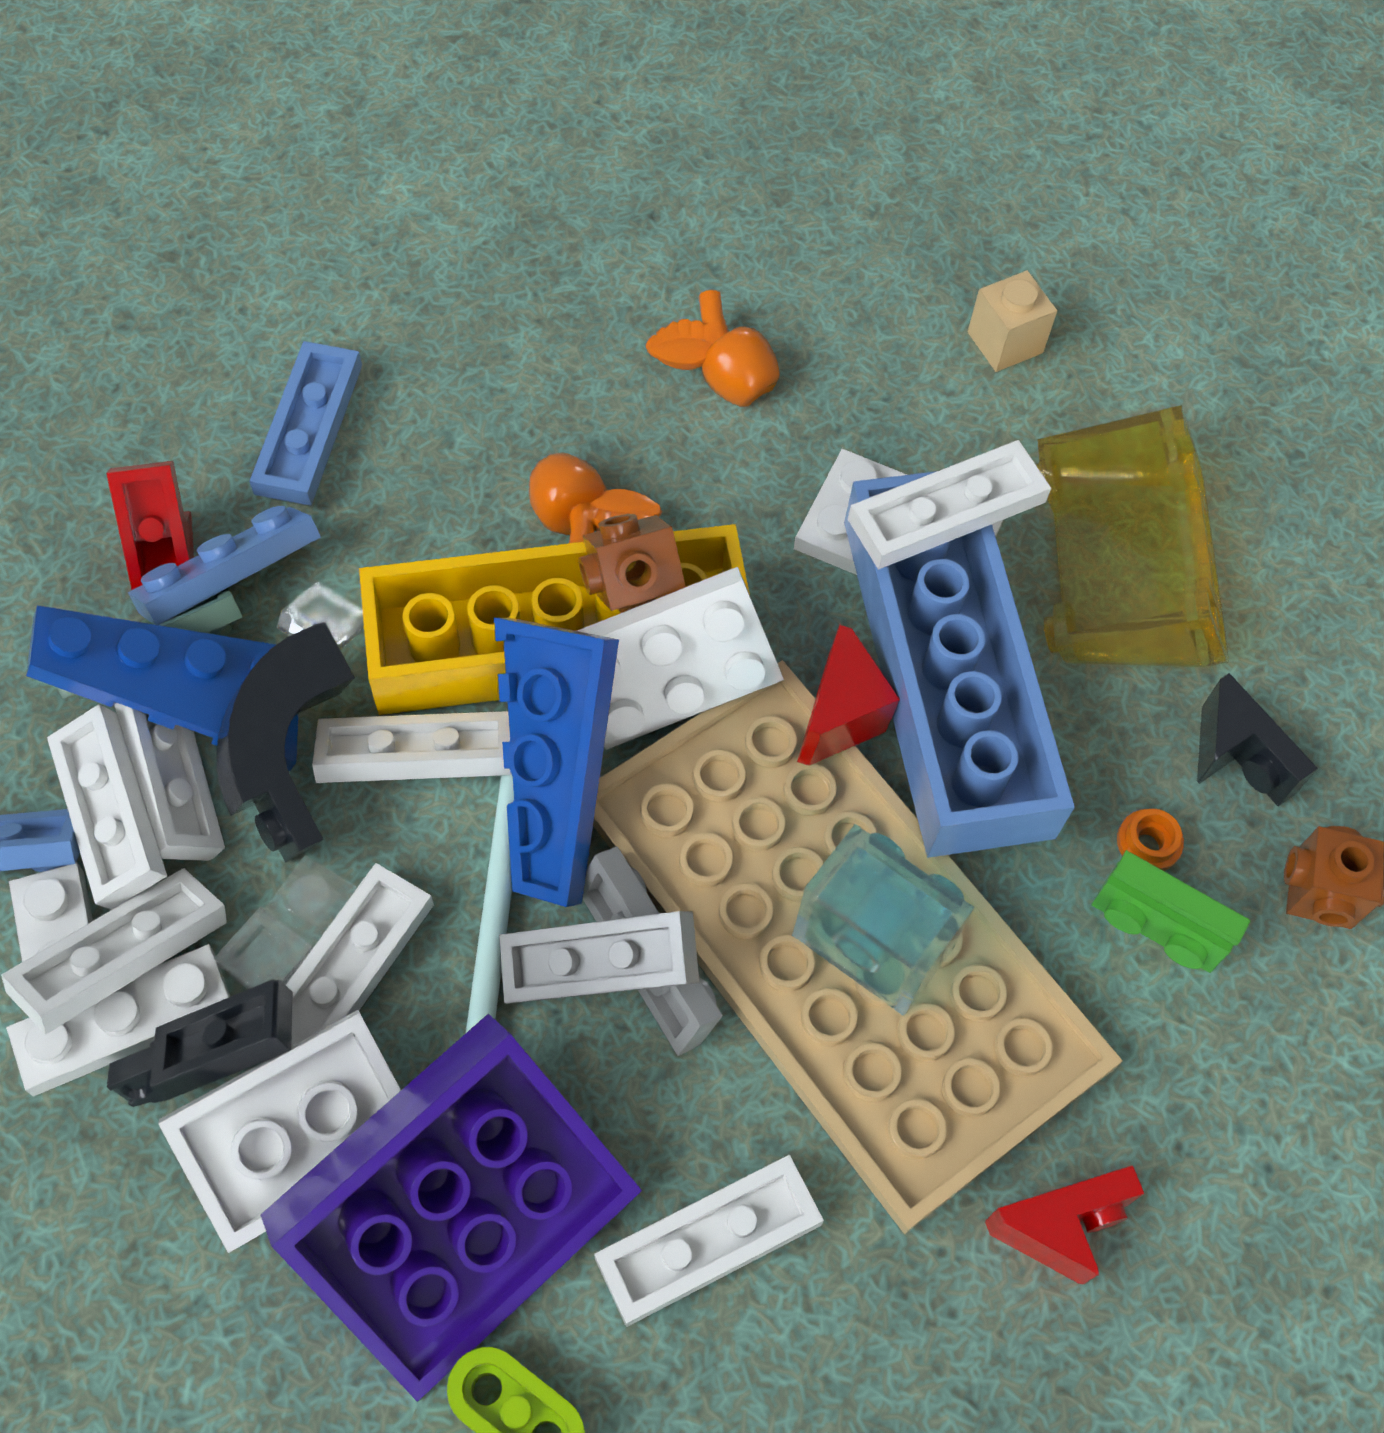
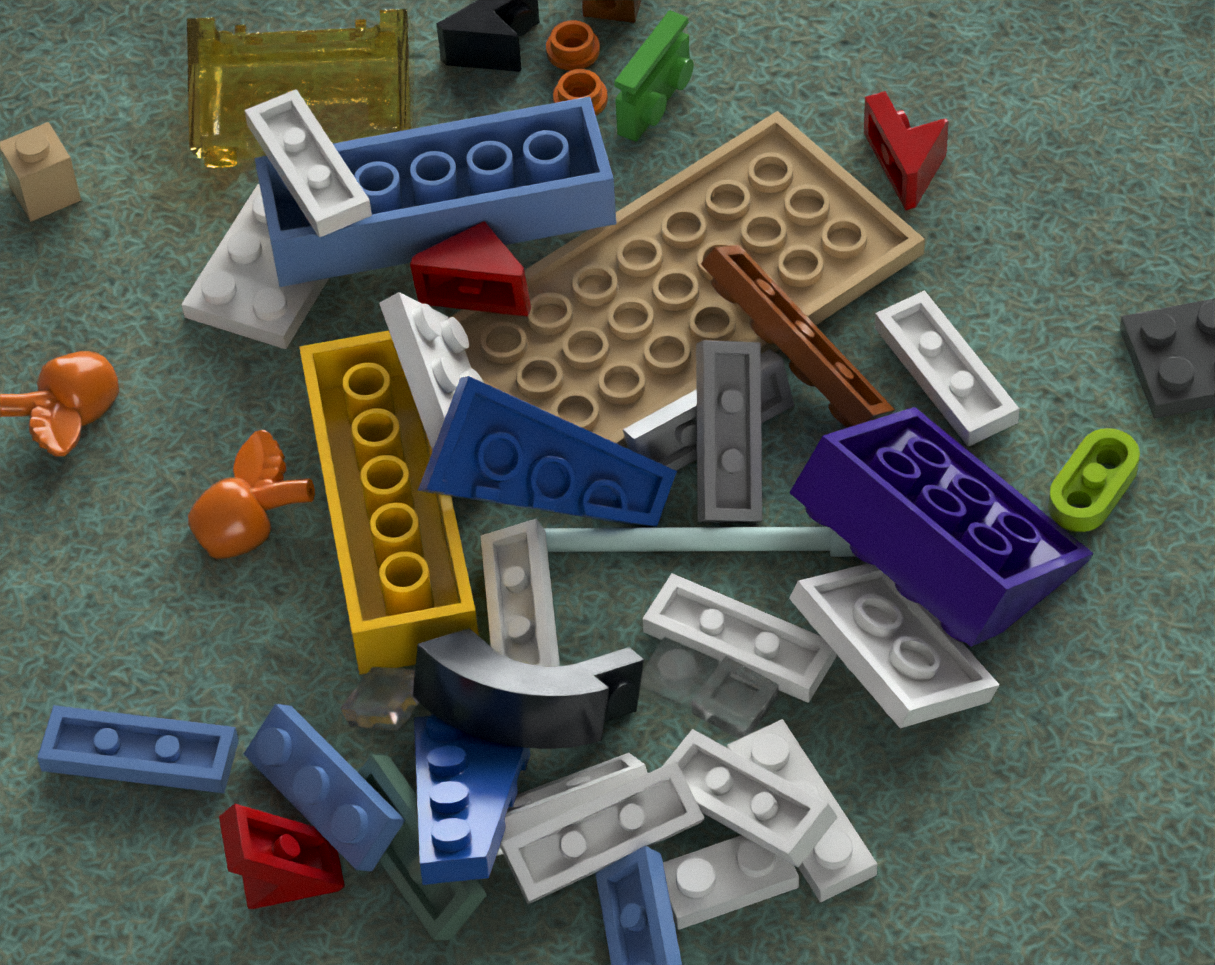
camera: 85 degrees left, 10 degrees down
black hinge [107,979,293,1107] -> none
dark orange brick [578,514,686,613] -> none
clear light blue brick [792,824,975,1016] -> none
none -> orange plate [546,20,600,71]
none -> dark orange plate [701,245,895,428]

